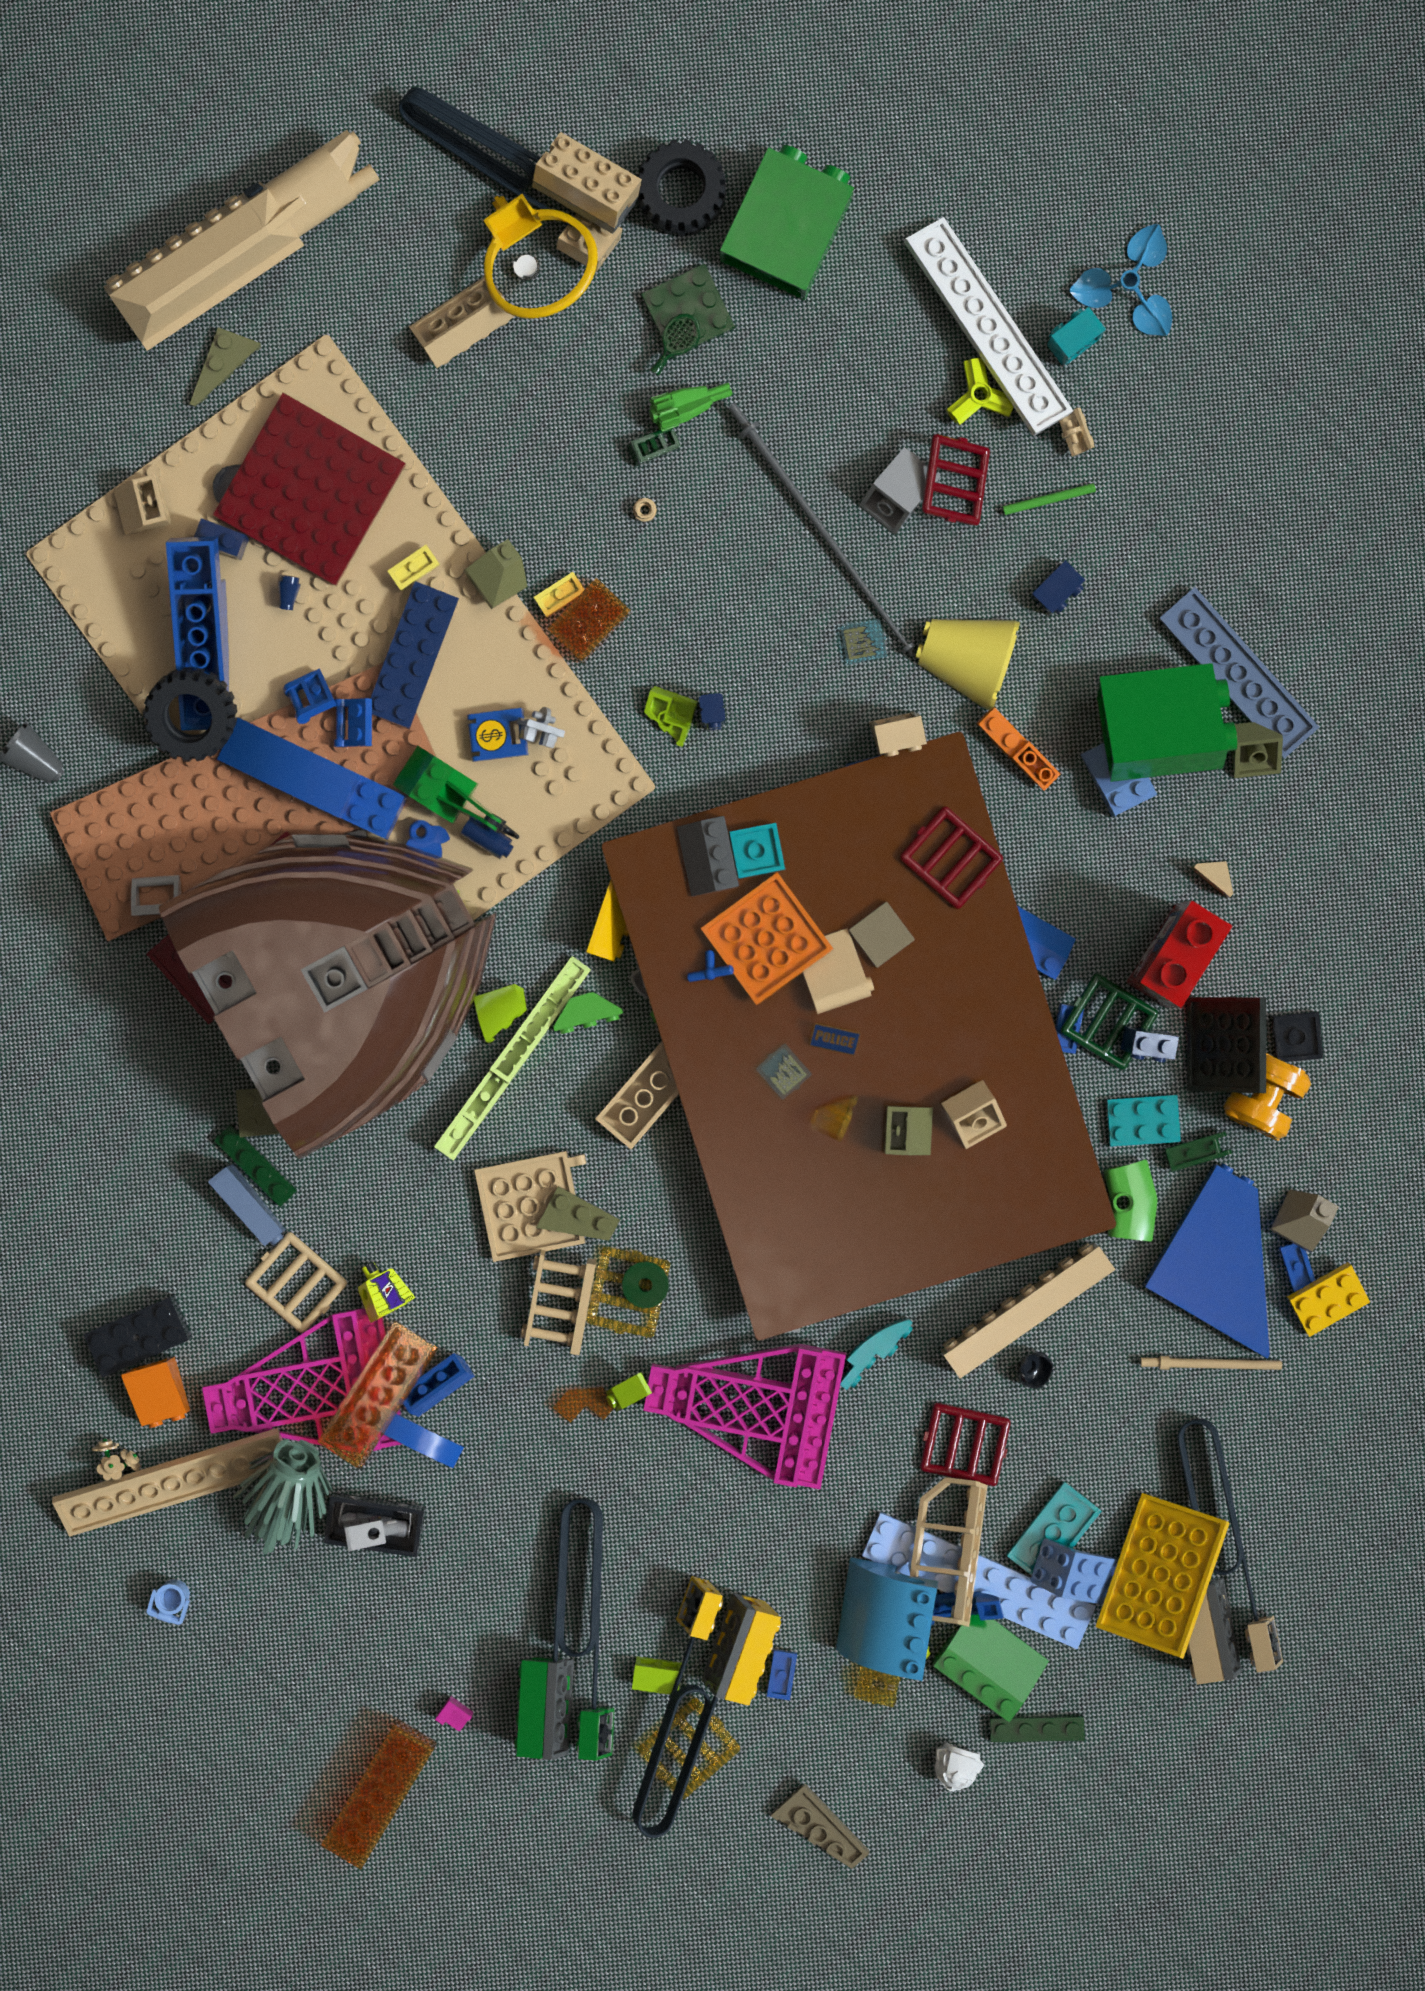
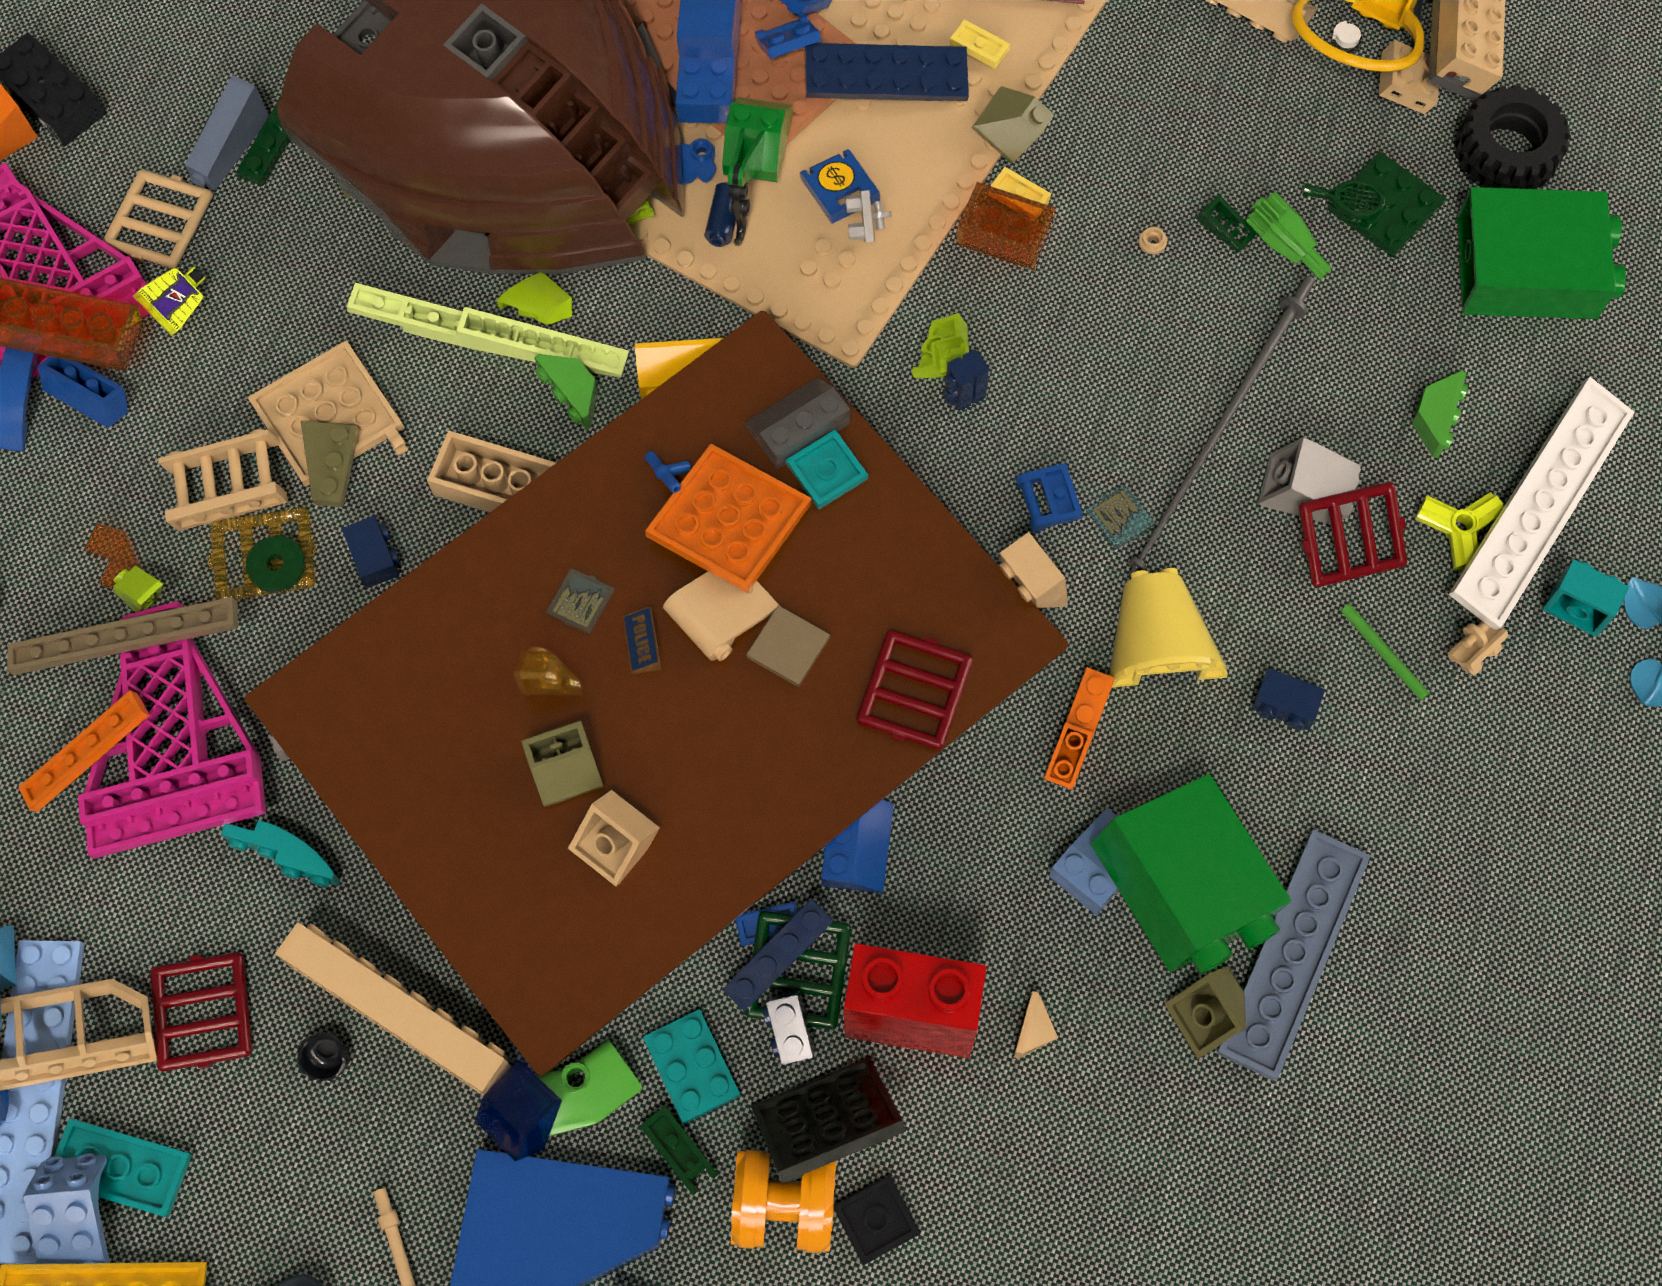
camera: 65 degrees right, 20 degrees down
none -> dark tan plate [7,597,238,675]
none -> orange plate [18,690,149,812]
none -> dark blue brick [341,515,401,589]
none -> clear blue slope [475,1061,562,1161]
none -> dark blue plate [722,899,834,1012]
none -> blue plate [1015,463,1083,532]
none -> bright green slope [1412,371,1468,459]

